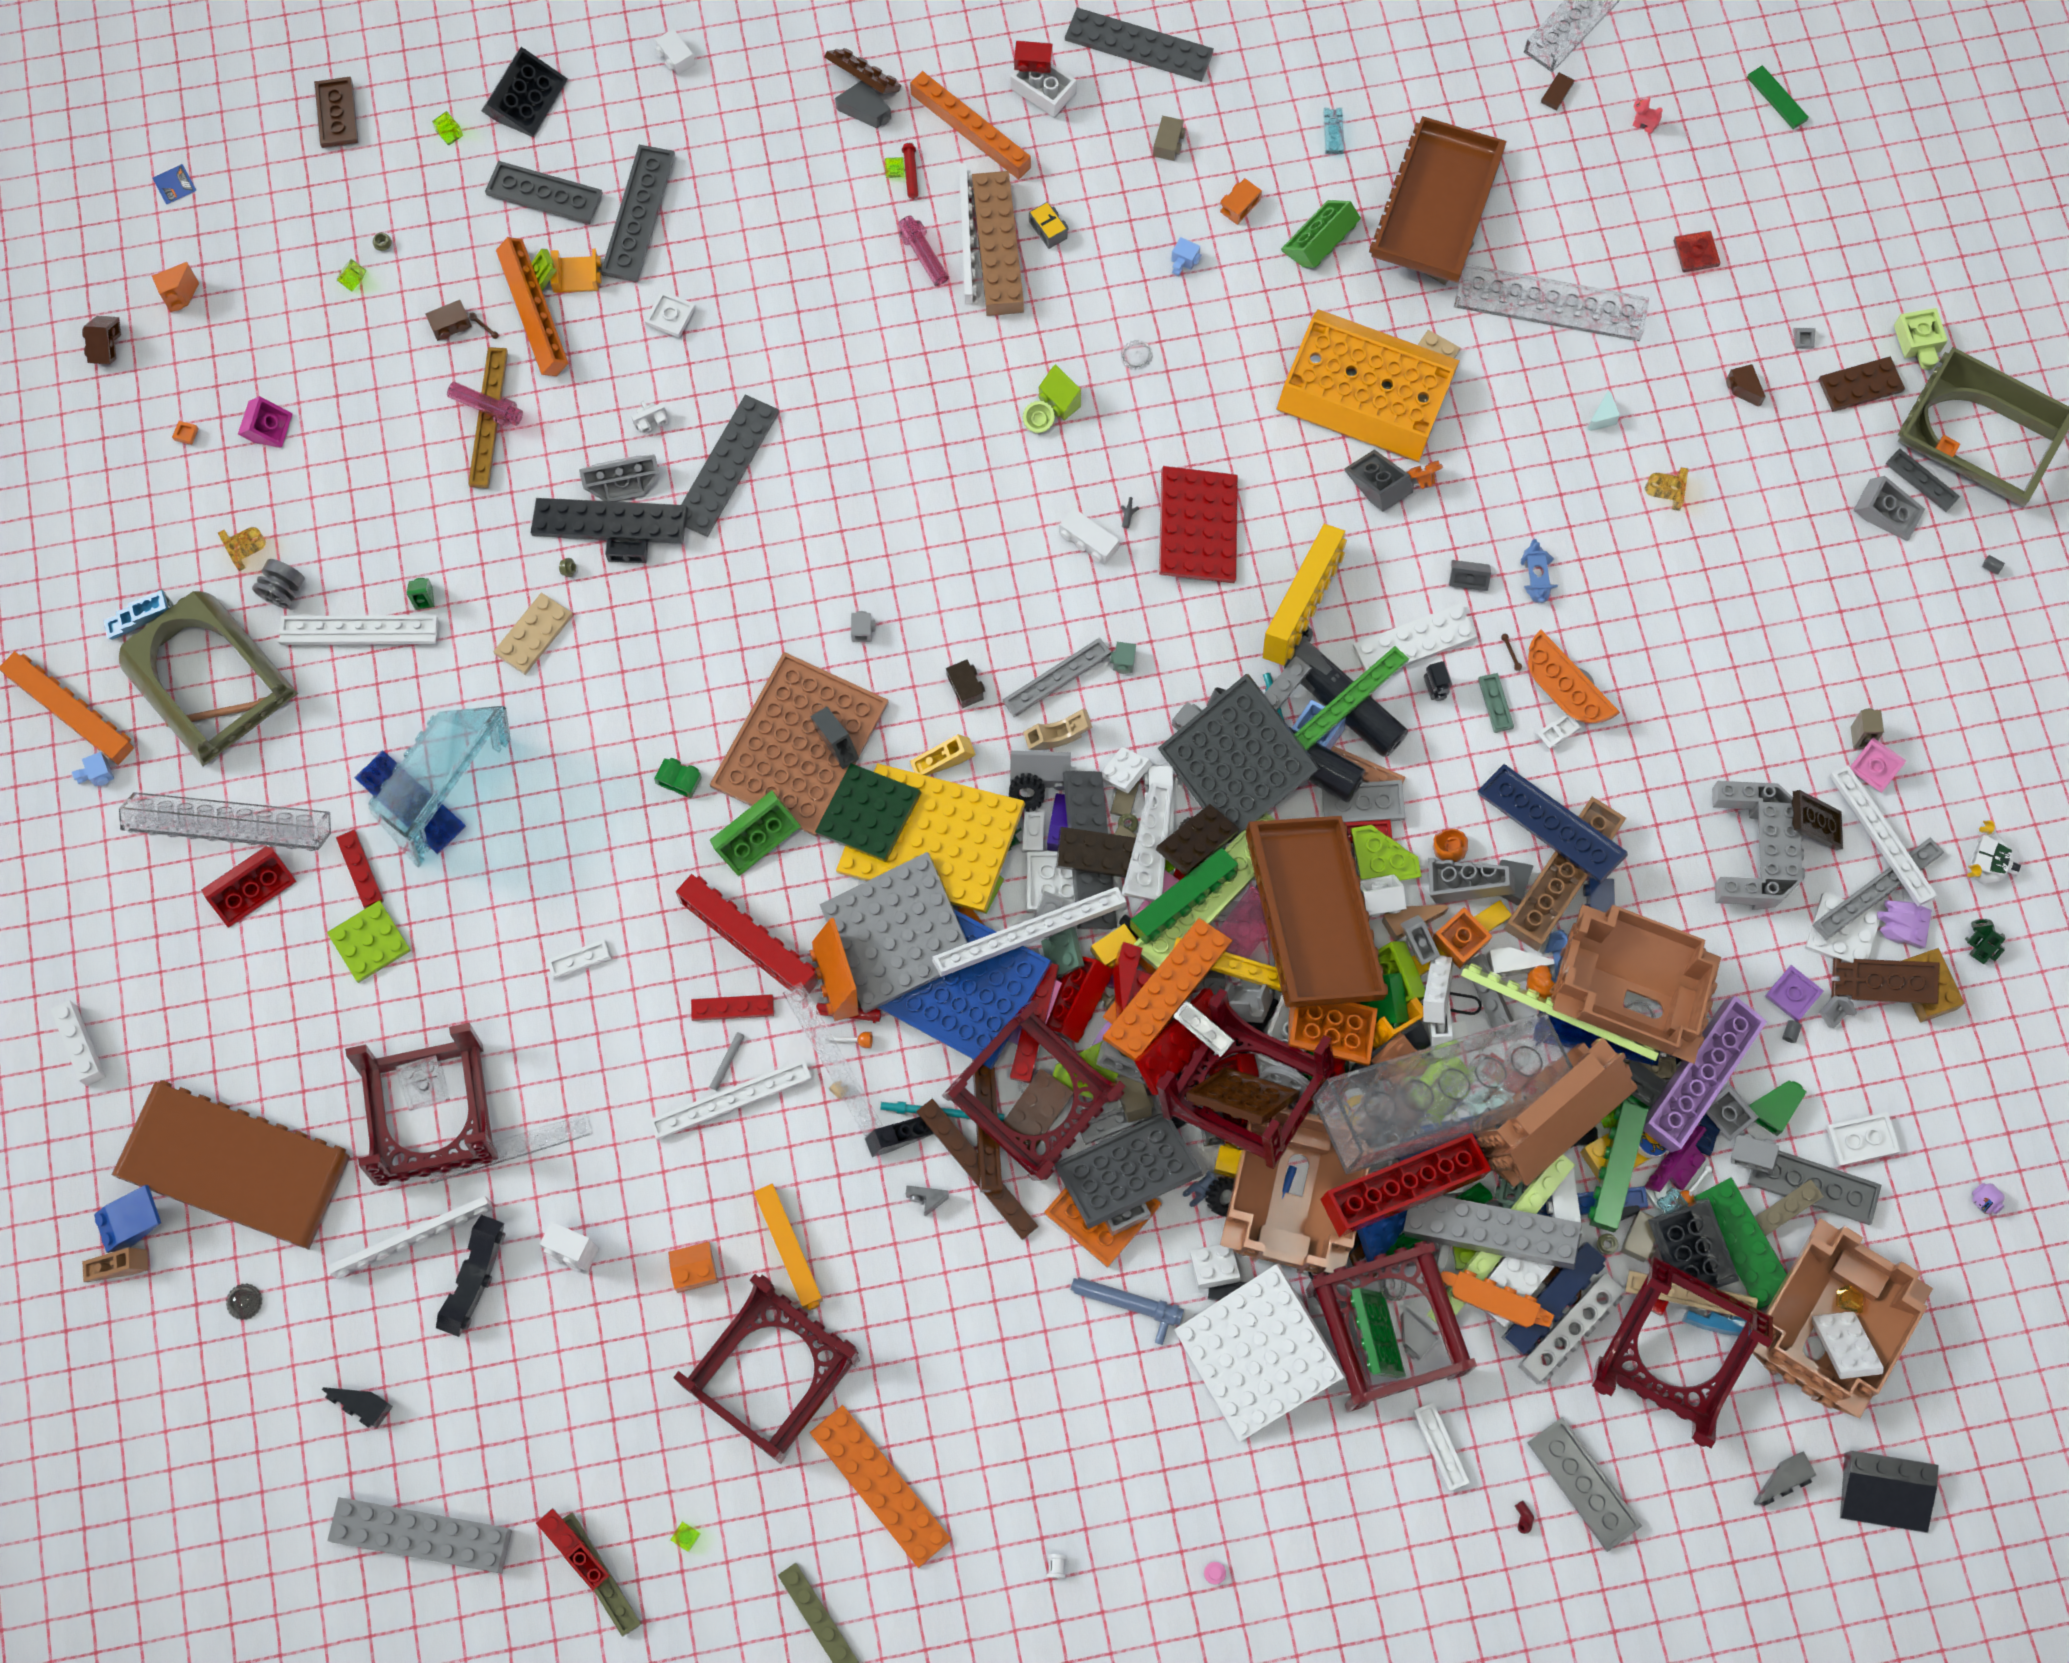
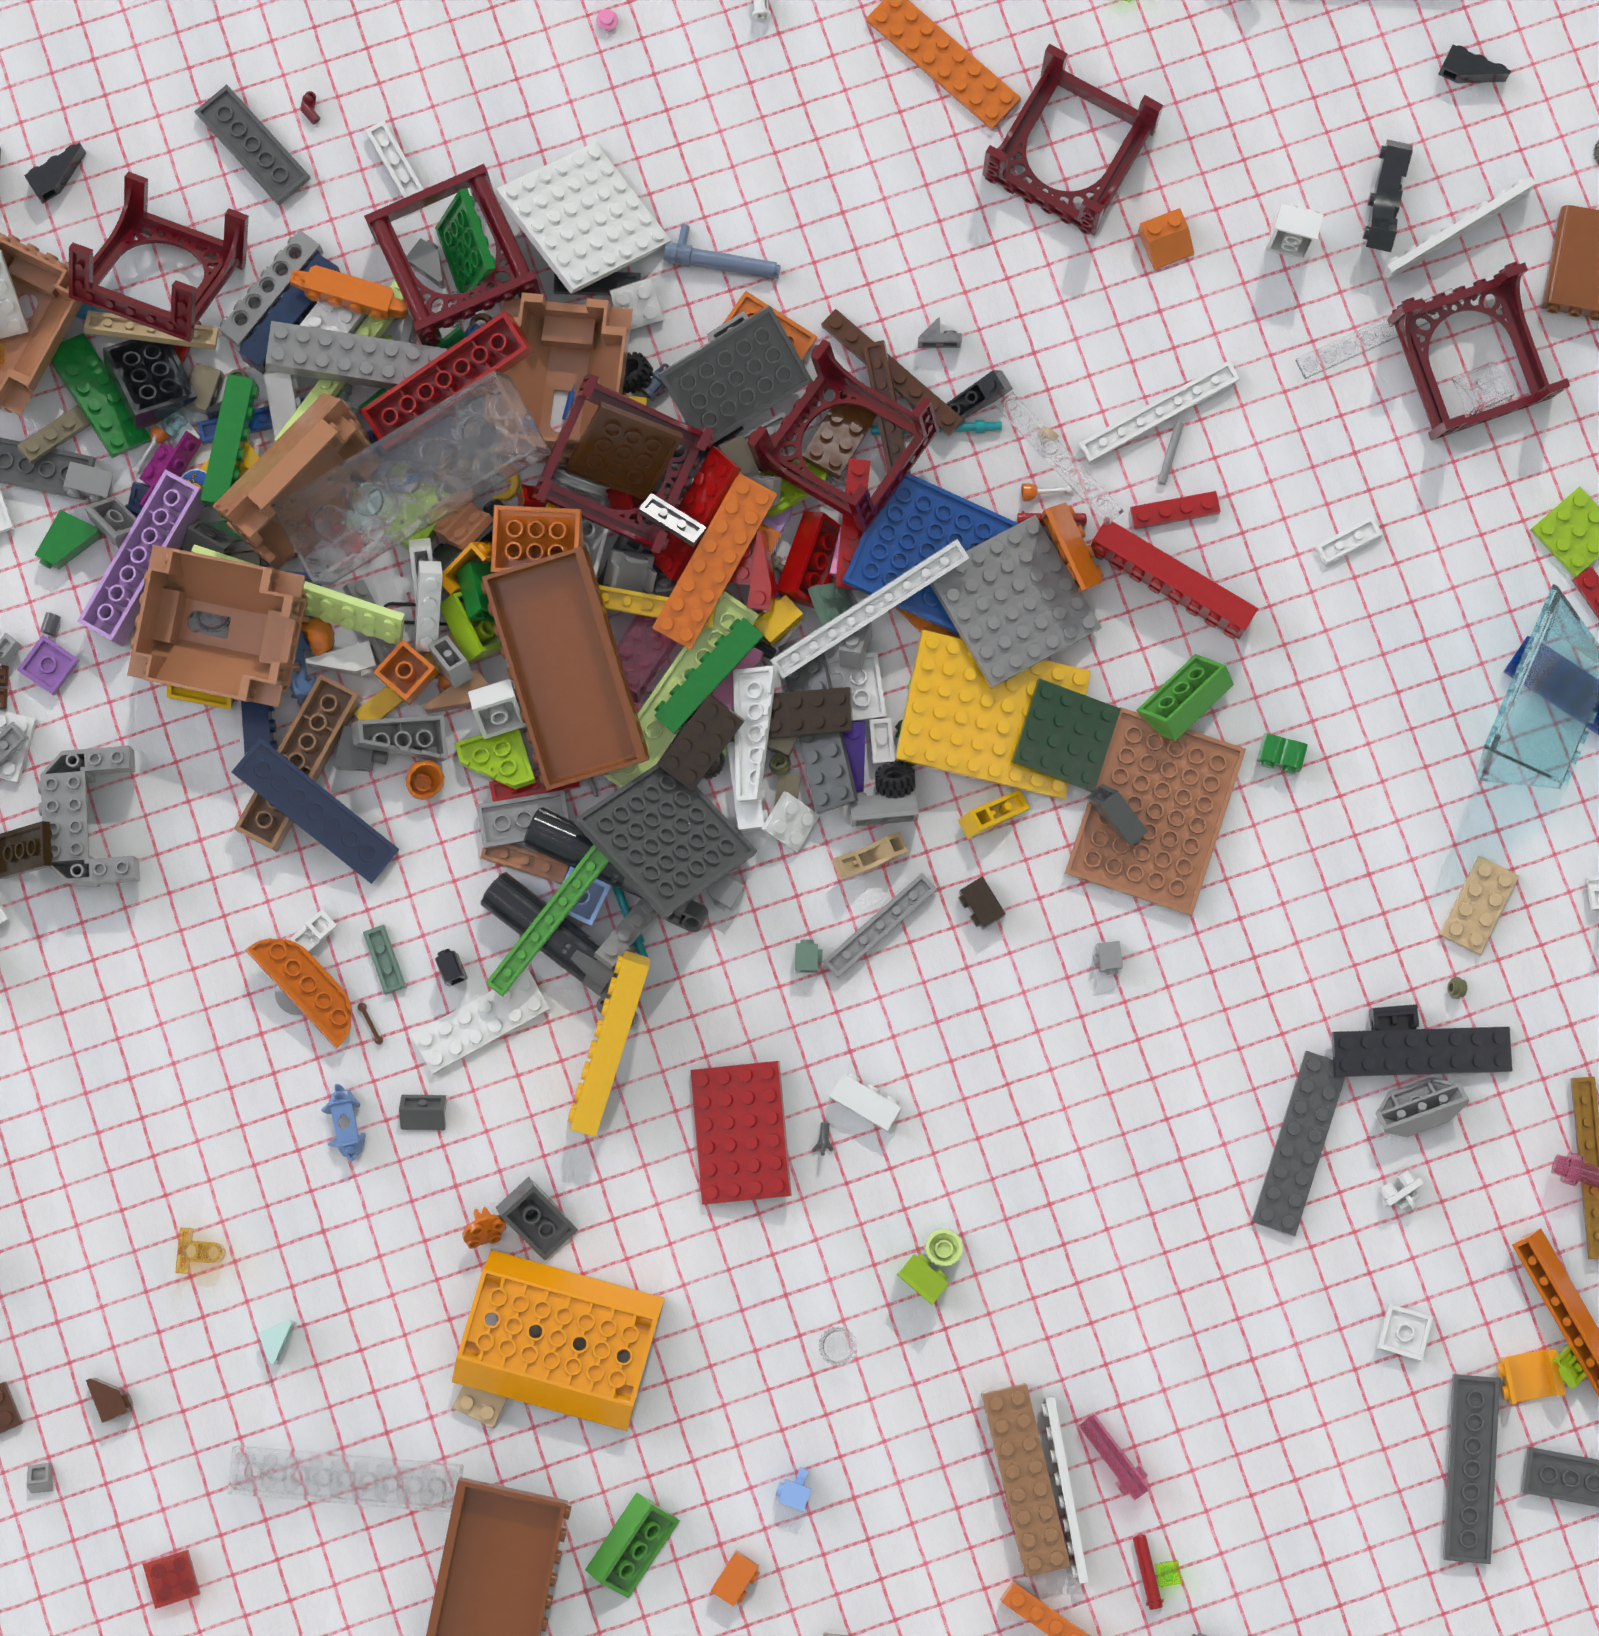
camera: 175 degrees right, 10 degrees up
light orange brick [754,1183,823,1310] -> none
brick [1029,201,1069,249] -> none

